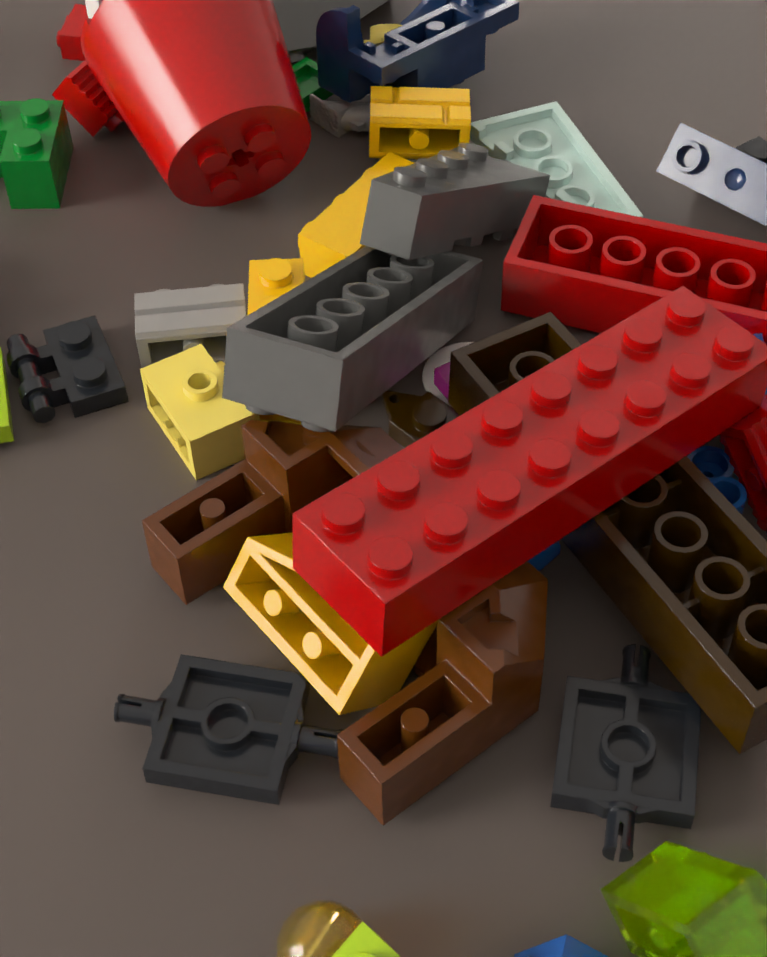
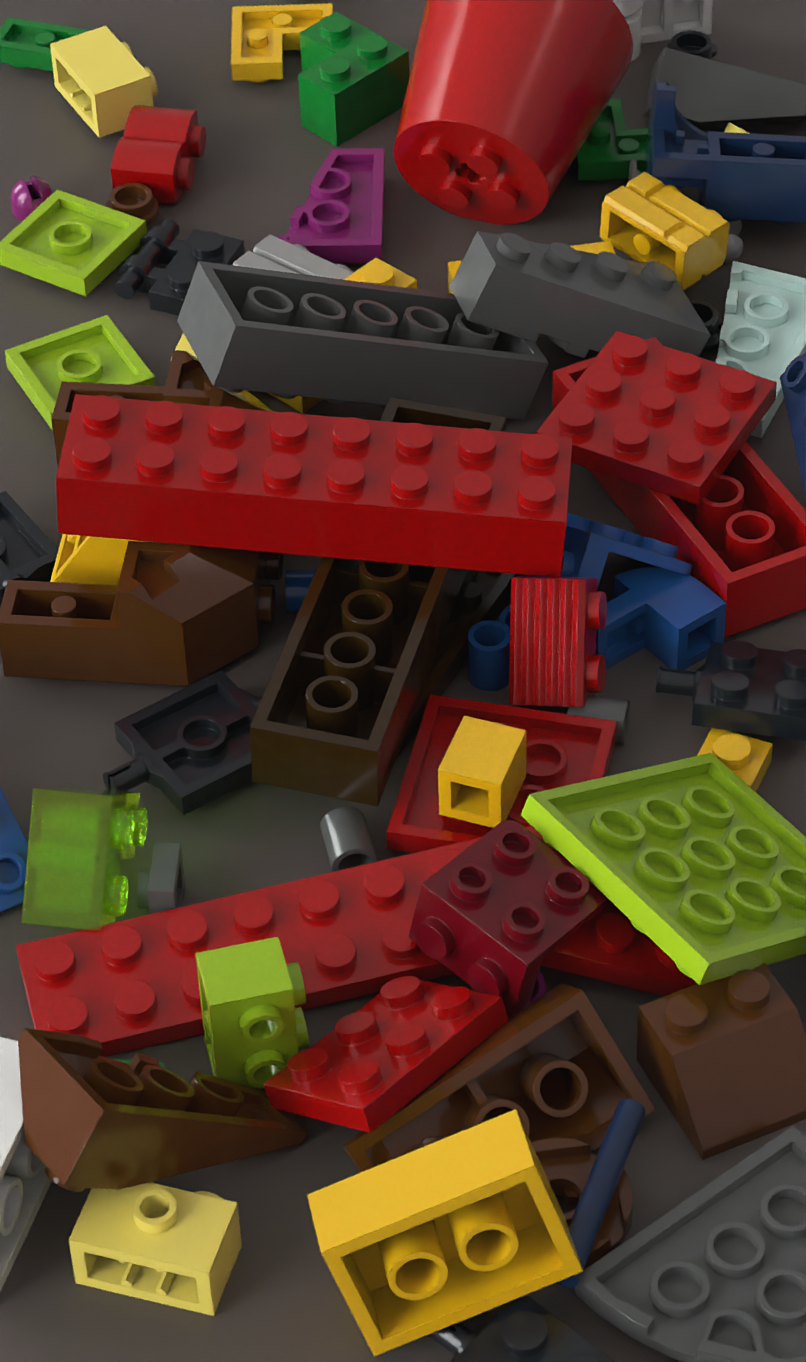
camera: 45 degrees right, 5 degrees down
none -> lime plate [5,315,156,431]
none -> magenta wing [278,148,385,265]
none -> red plate [536,331,777,505]

